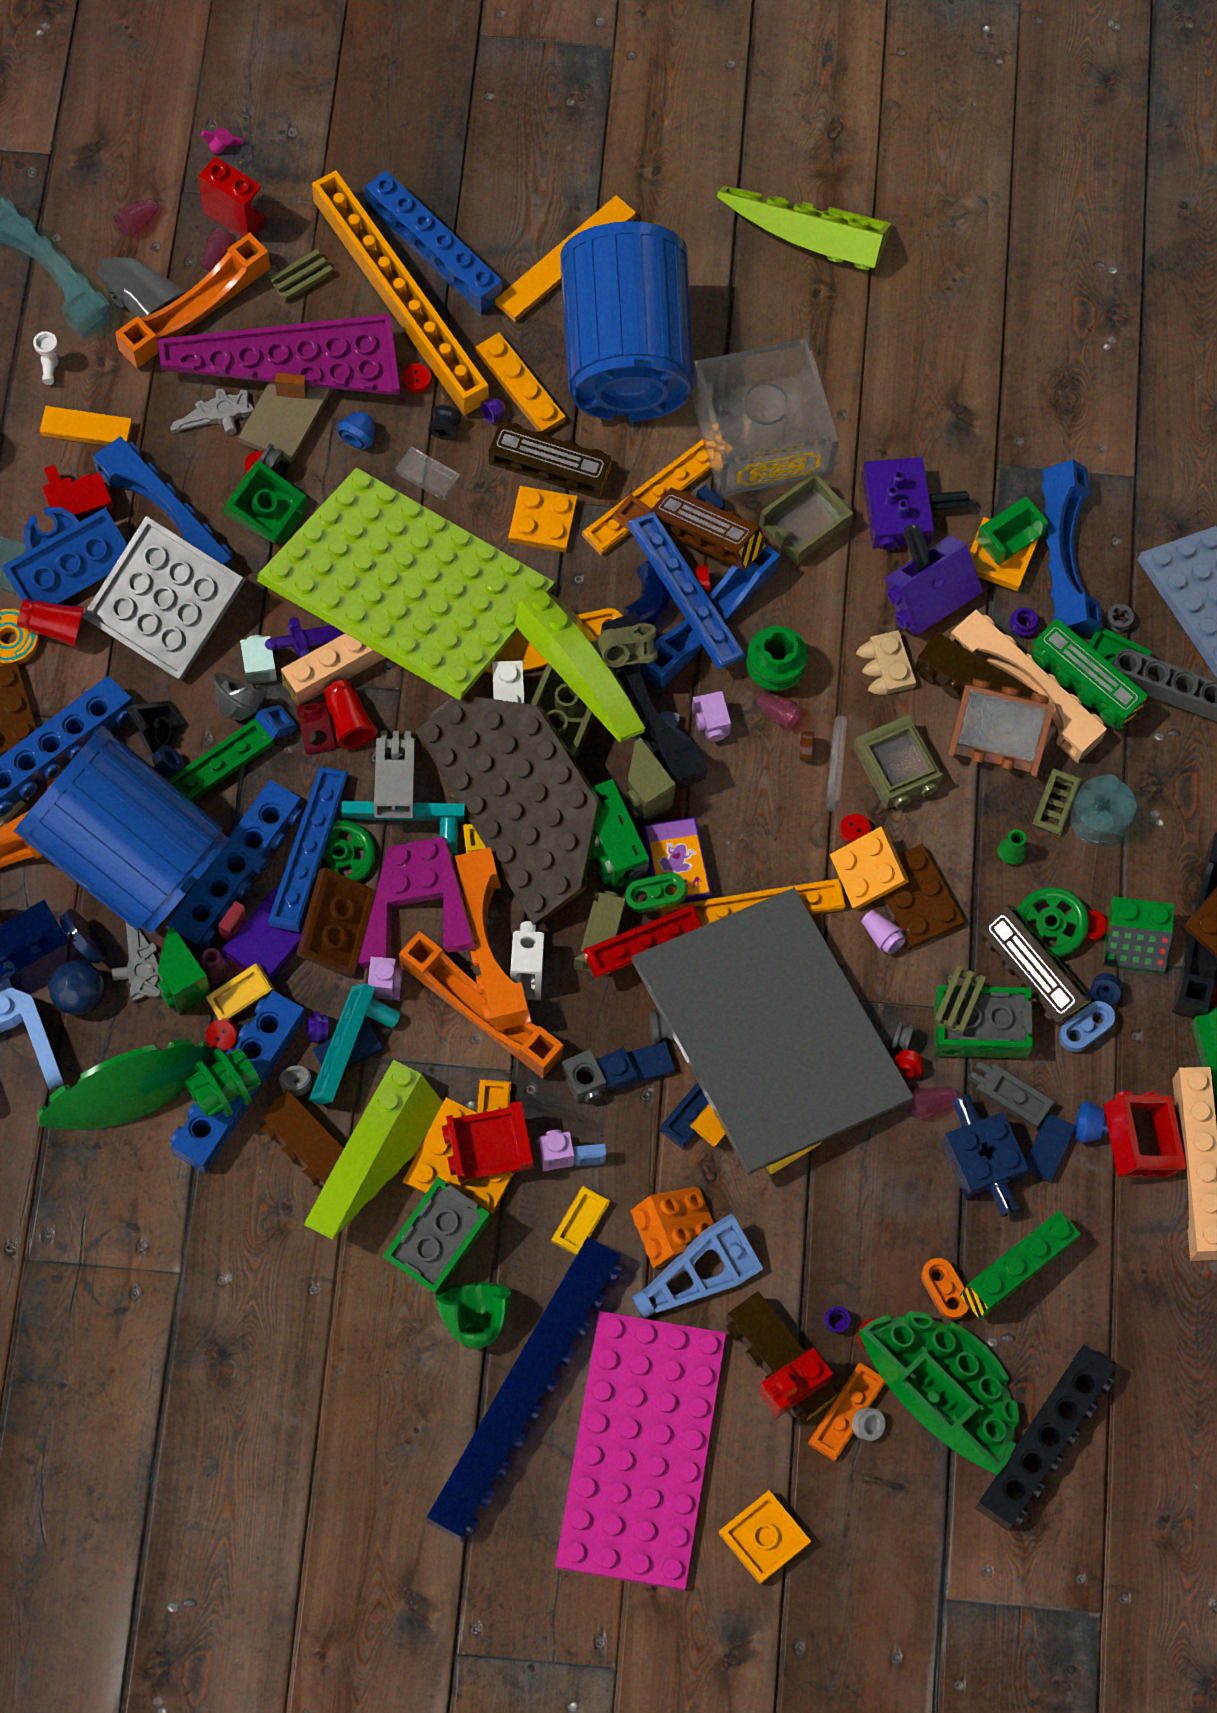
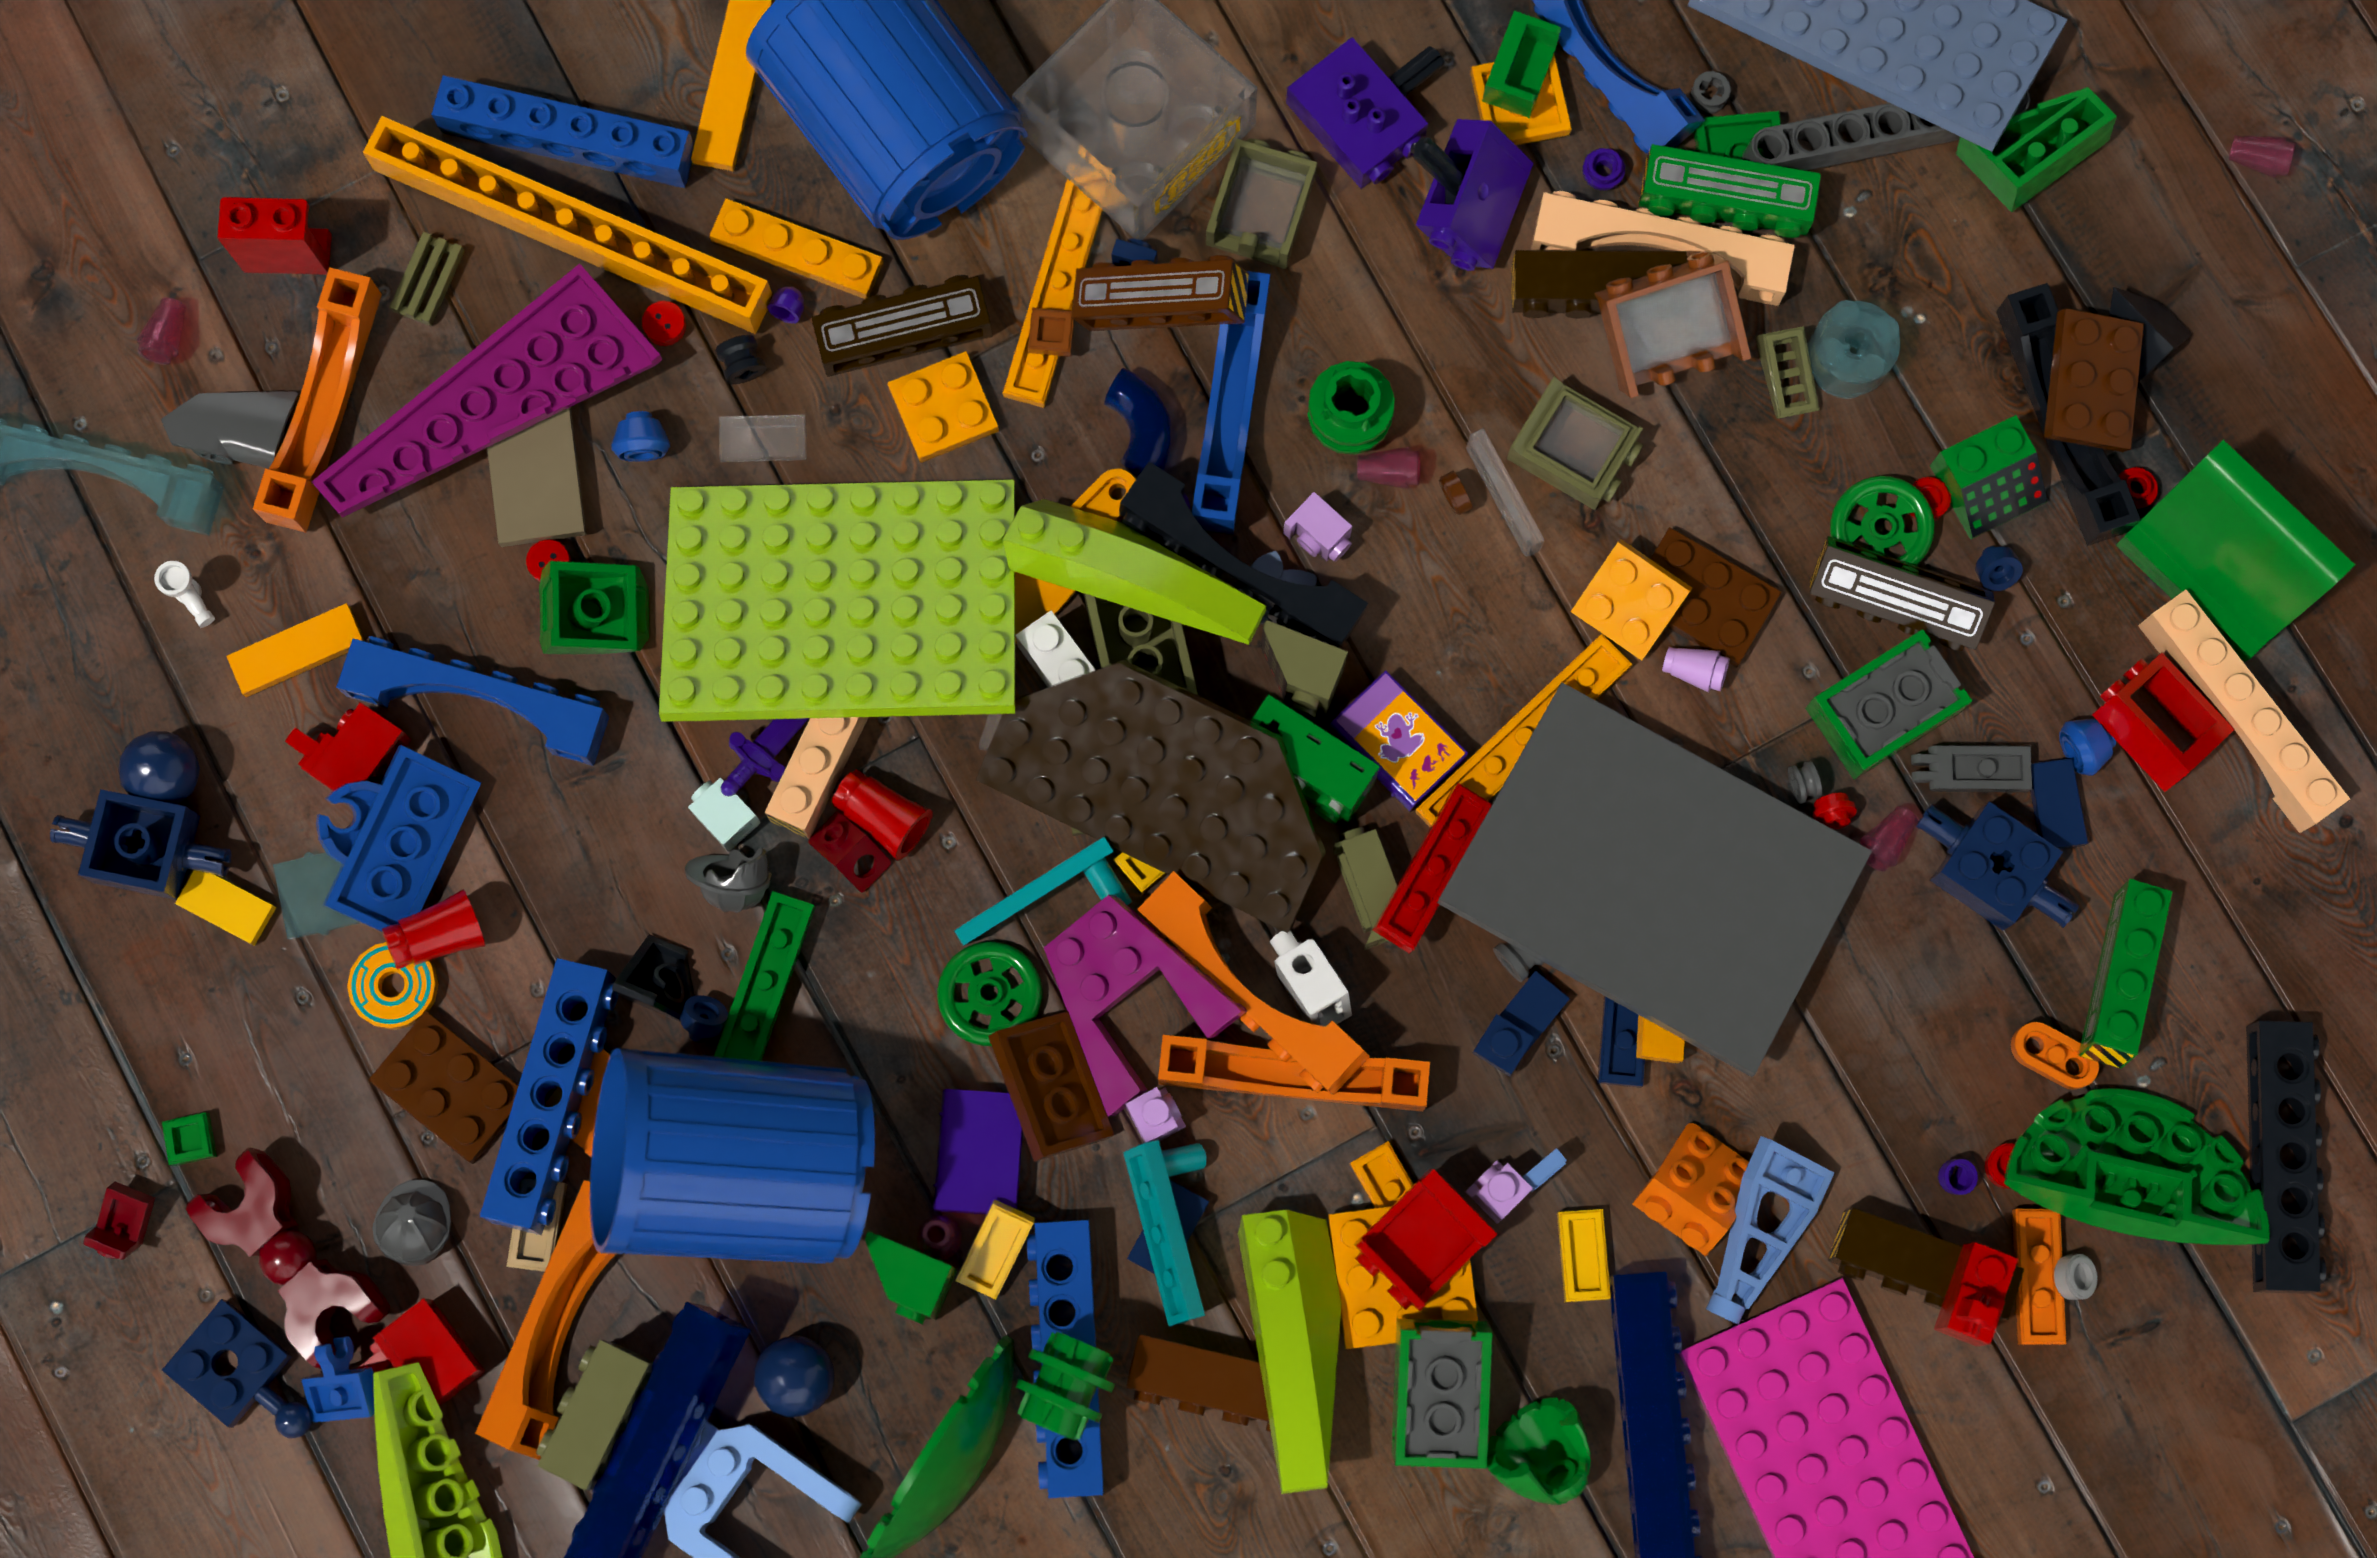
camera: 30 degrees left, 10 degrees up
dark blue tile [59,909,108,964] -> none
light grey plate [82,516,246,681] -> none
light grey piece [112,922,160,1002] -> none
blue brick [166,780,303,954] -> none
light grey piece [170,389,254,435] -> none
clear pink cone [200,227,236,271] -> none
dark pink piece [201,127,244,155] -> none
red tile [206,1018,239,1051] -> none
coral tile [218,901,247,941] -> none
blue tile [255,704,297,739] -> none
dark grey bush [259,444,284,471] -> none
blue tile [268,766,349,932] -> none
dark orange tile [275,372,307,399] -> none
light grey tile [279,1066,312,1097] -> none
dark purple plate [306,1011,328,1043] -> none
light grey hinge [374,731,415,818] -> none
dark grey brick [561,1049,606,1104] -> none
olive piece [597,623,658,667] -> none
green plate [625,873,688,913] -> none
blue tile [627,511,746,670] -> none
red tile [696,565,711,594] -> none
light orange plate [718,1490,811,1584] -> none
red tile [839,813,871,844] -> none
tan plate [856,630,916,695] -> none
olive tile [933,965,986,1035] -> none
green cone [997,829,1027,865] -> none
medium blue plate [1058,1001,1115,1052] -> none

